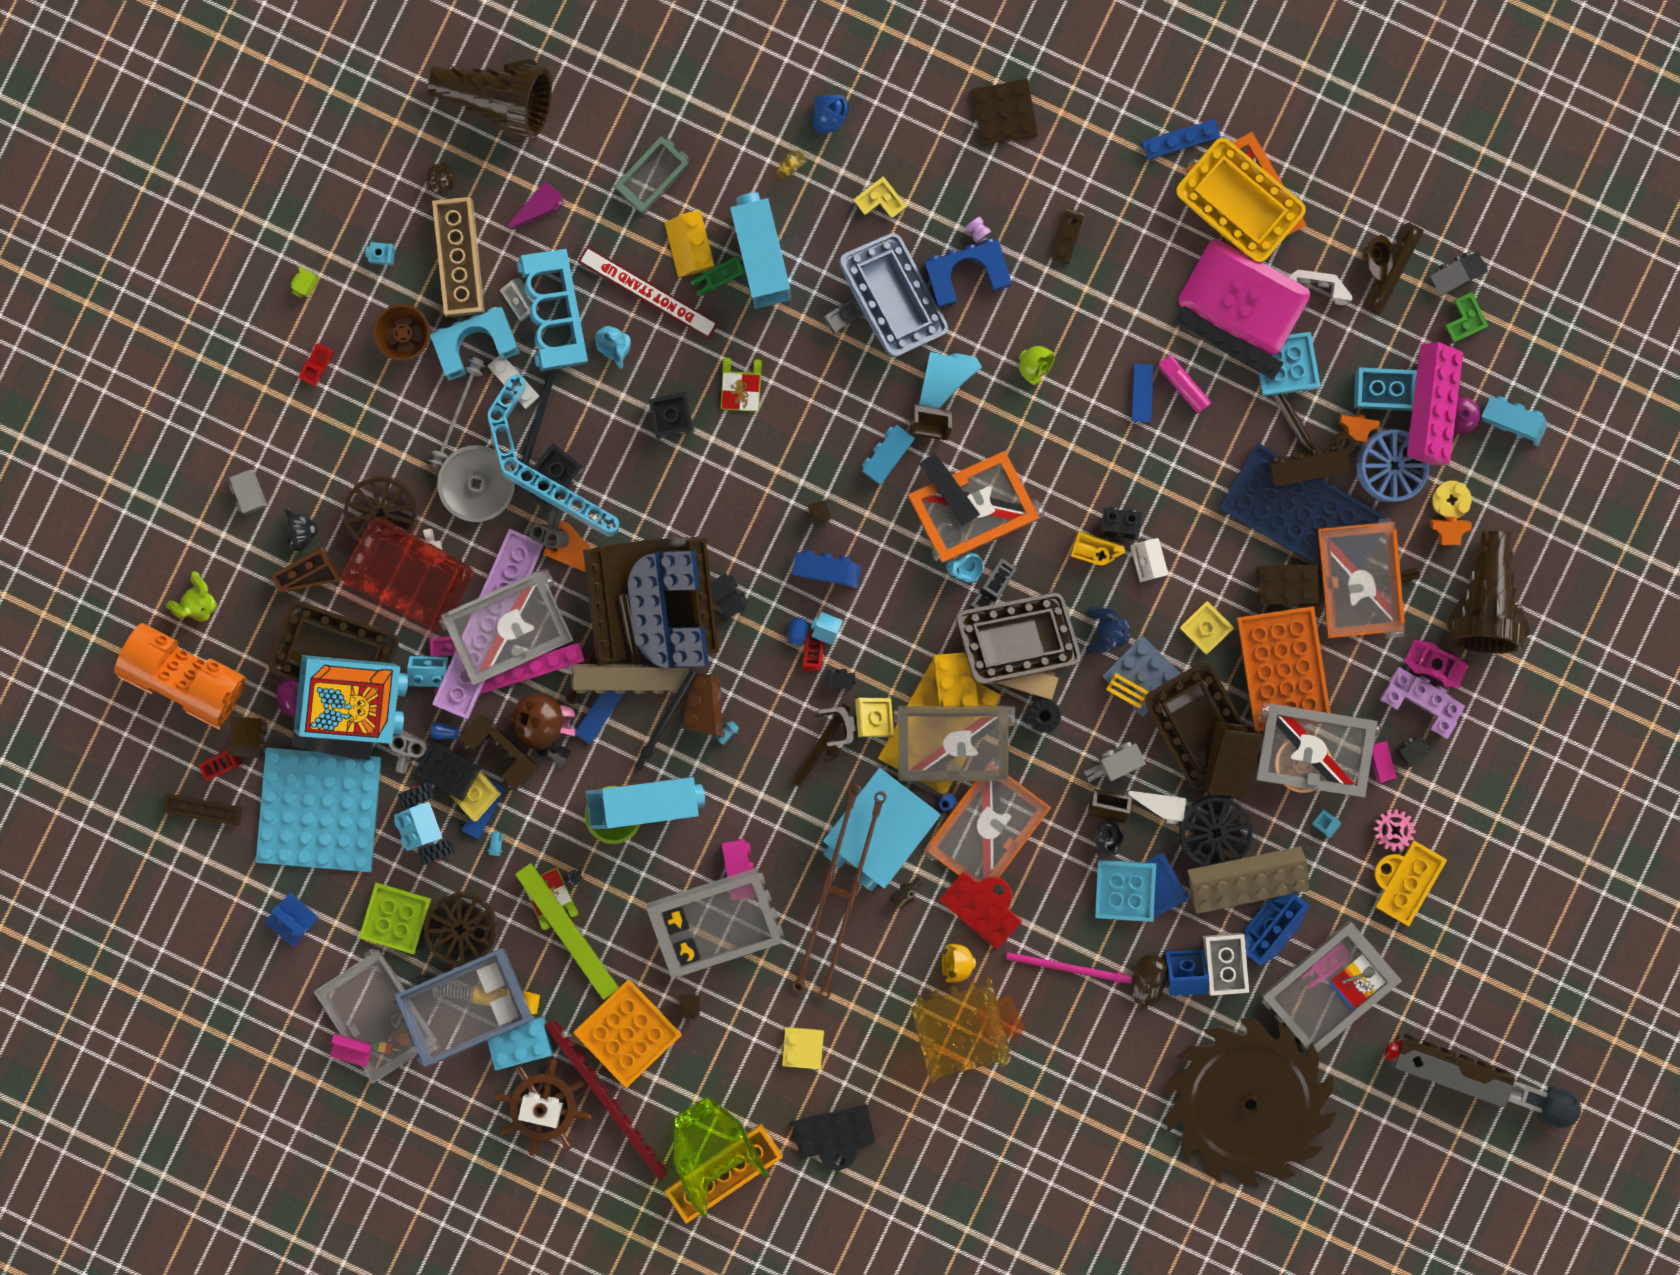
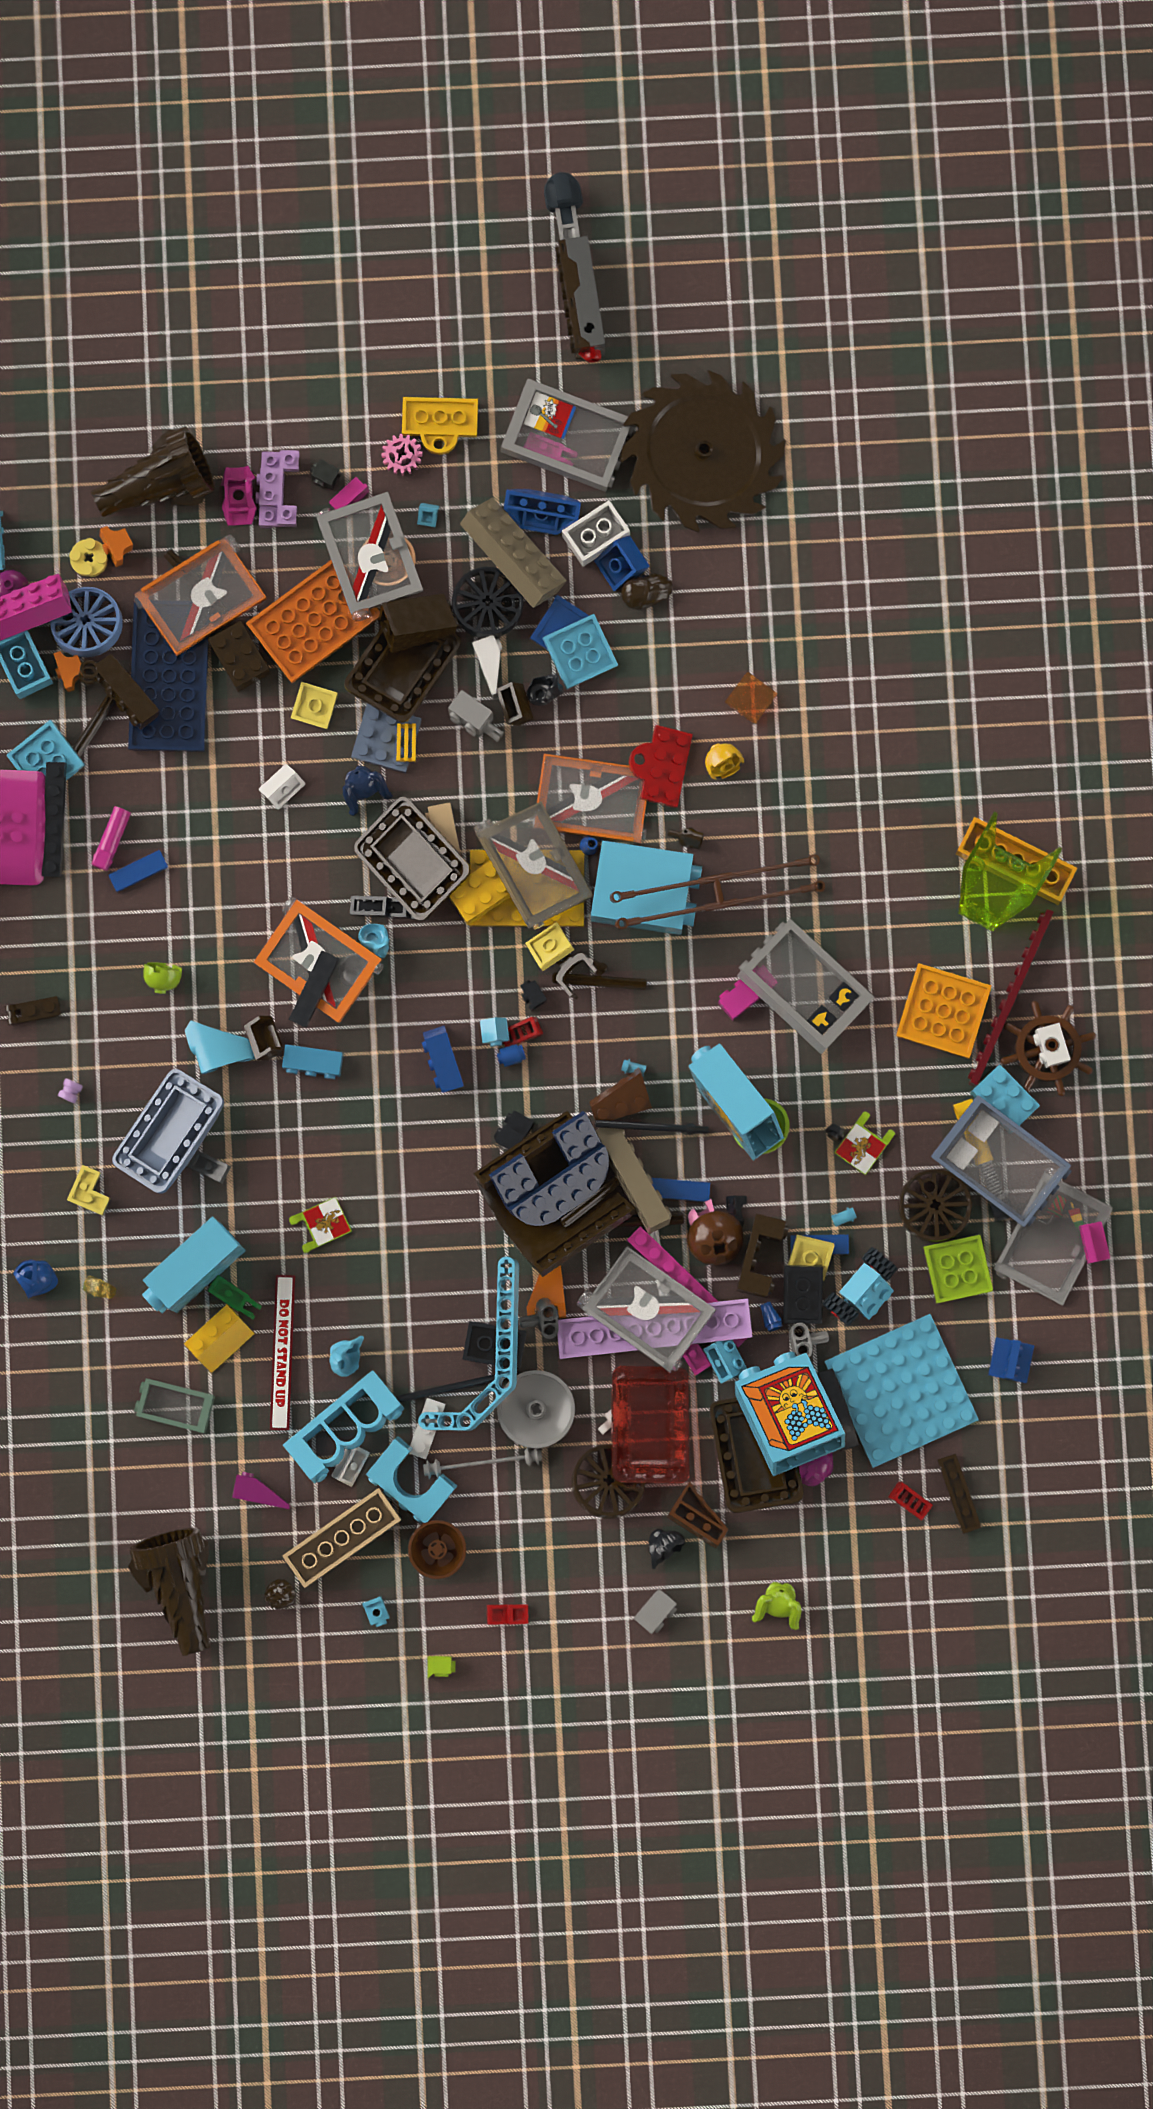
camera: 120 degrees left, 5 degrees down
orange cylinder [114,623,246,730] -> none
dark brown slope [228,717,268,757] -> none
lime tile [515,863,619,1000] -> none
black brick [648,392,695,439] -> none
dark brown brick [680,994,700,1019] -> none
light yellow plate [782,1027,824,1069] -> none
black plate [792,1104,875,1170] -> none
dark brown brick [808,500,831,525] -> none
clear yellow windscreen [911,977,1011,1084] -> none
blue arch [925,239,1012,308] -> none
dark pink bar [1006,952,1132,984] -> none
black gear [1027,699,1062,733] -> none
yellow piece [1071,530,1125,565] -> none
black brick [1100,507,1142,541] -> none

